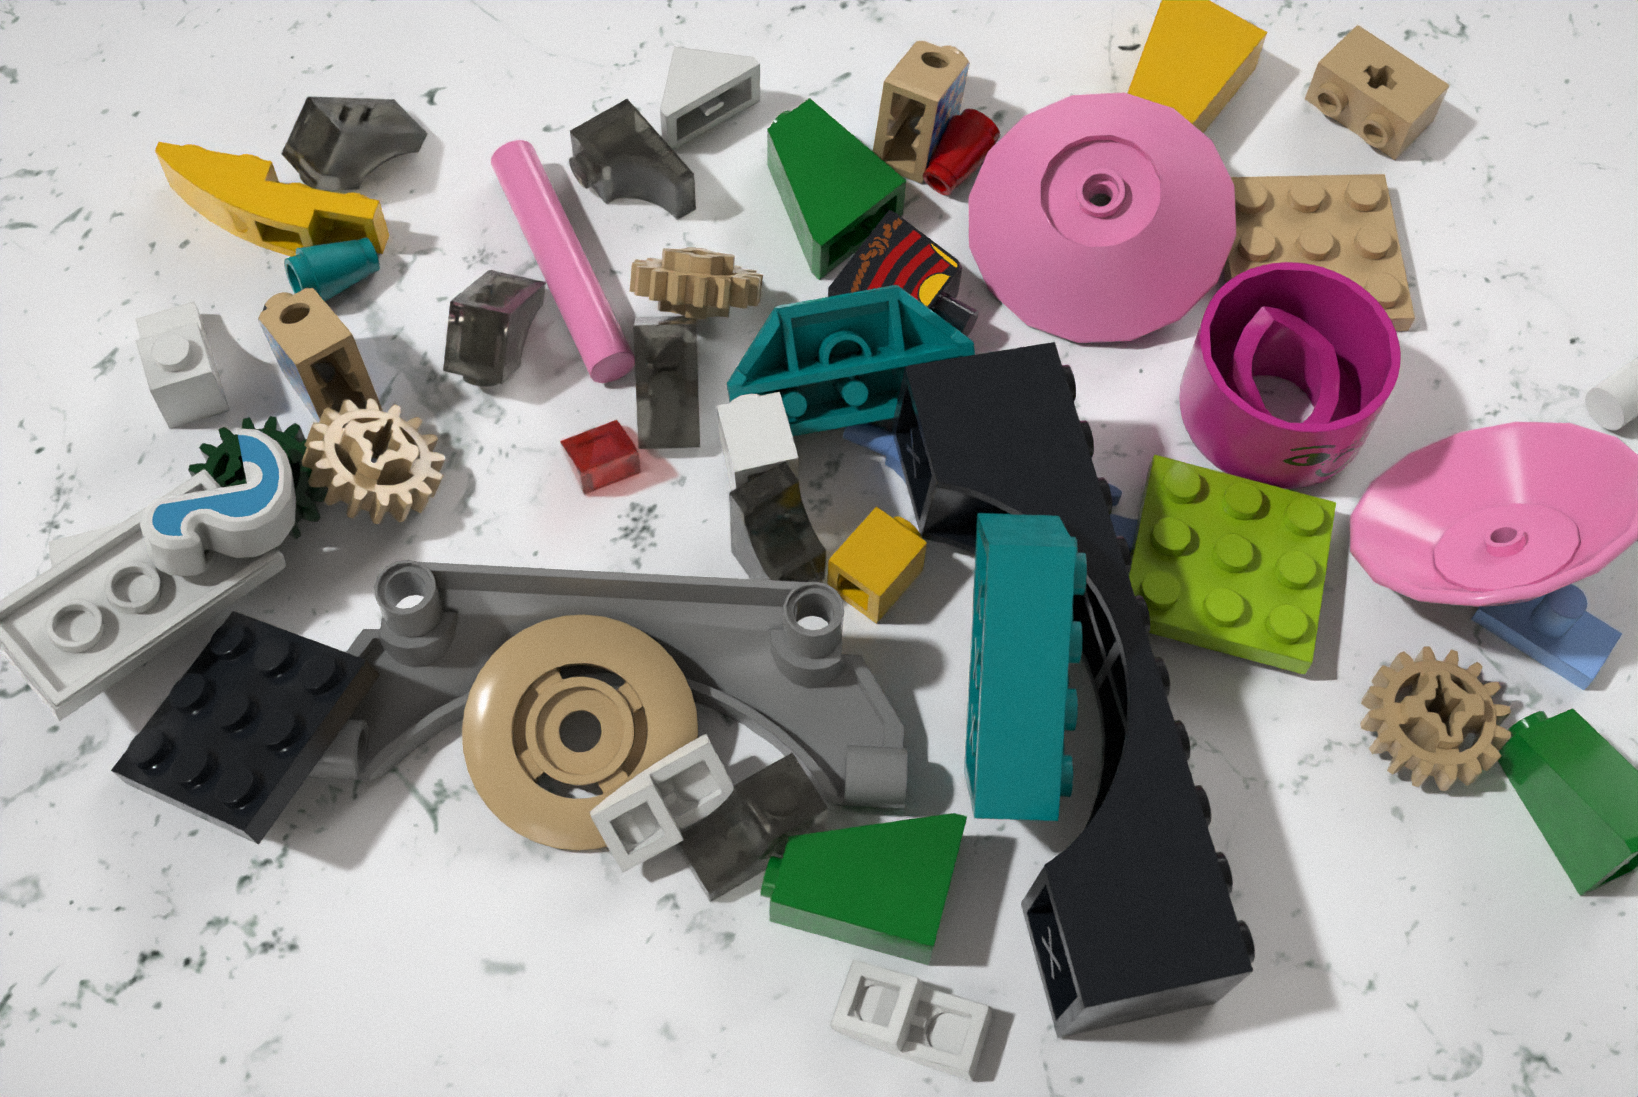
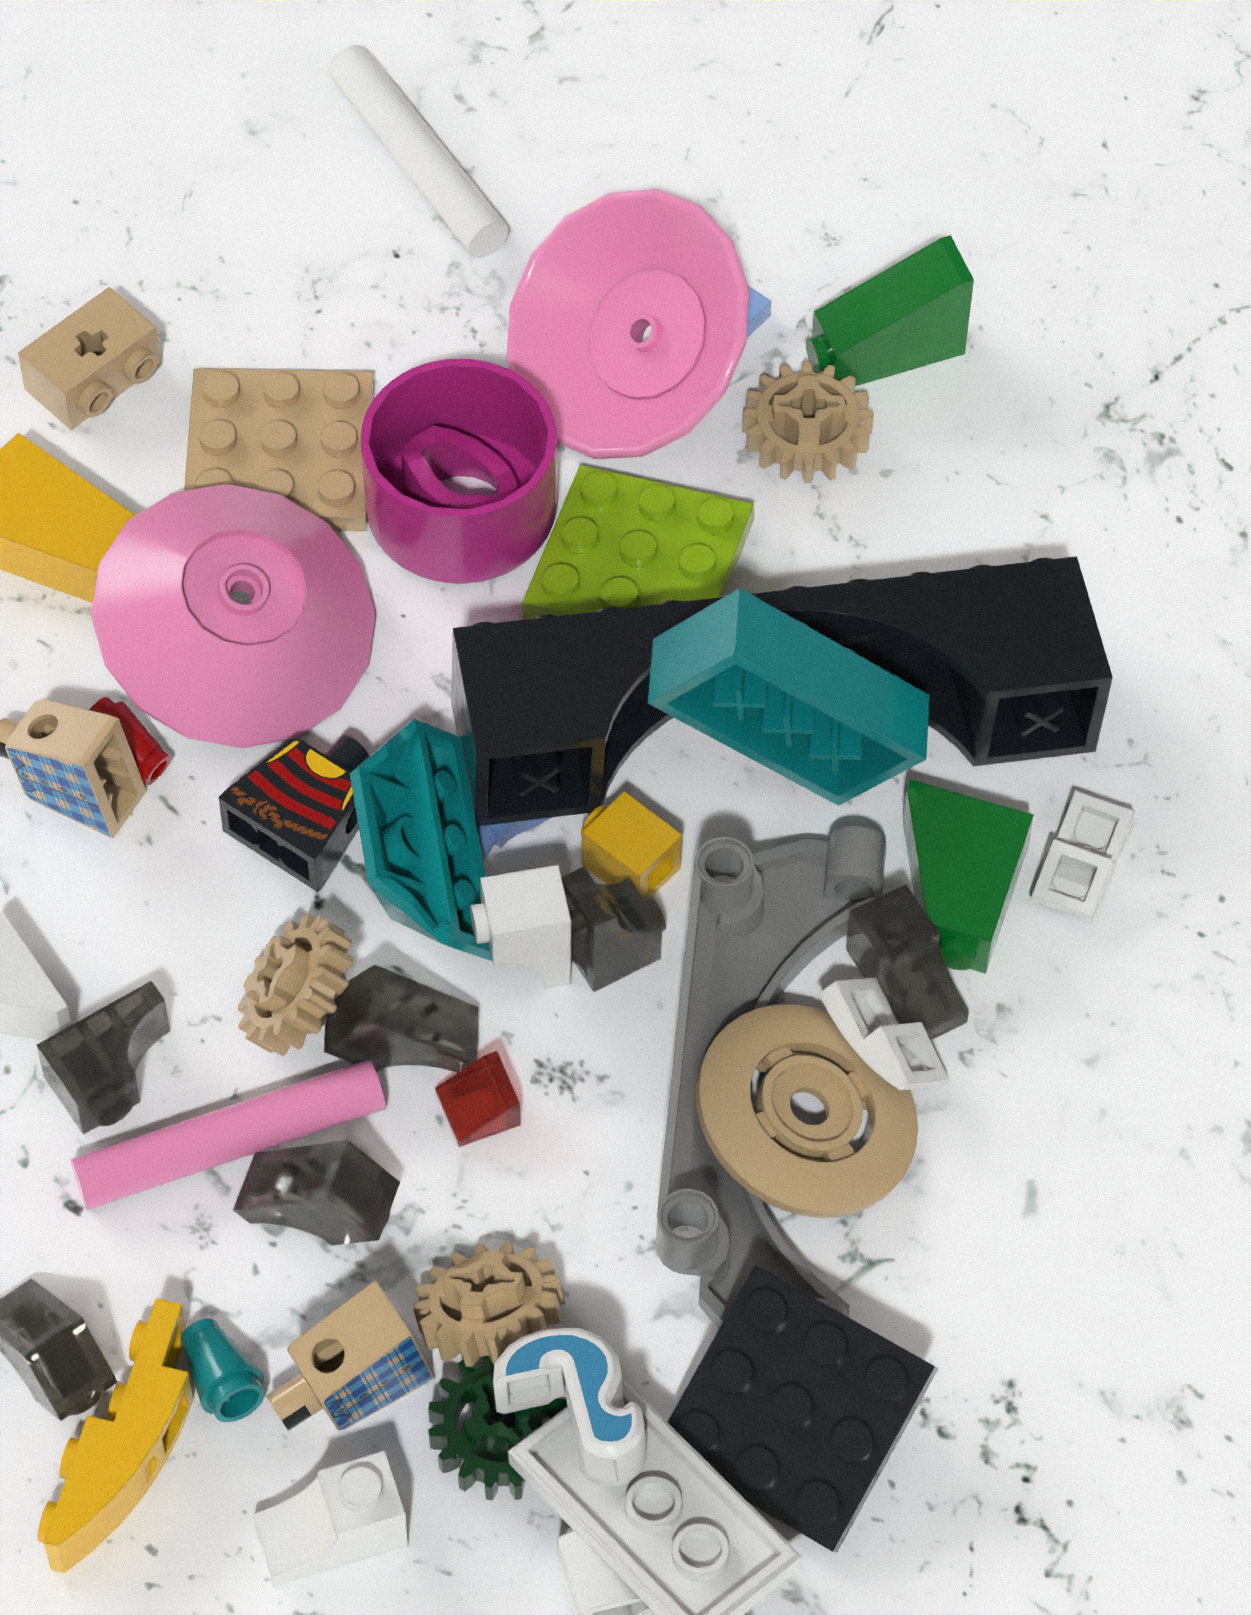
camera: 85 degrees left, 5 degrees down
green slope [767,98,906,280] -> none

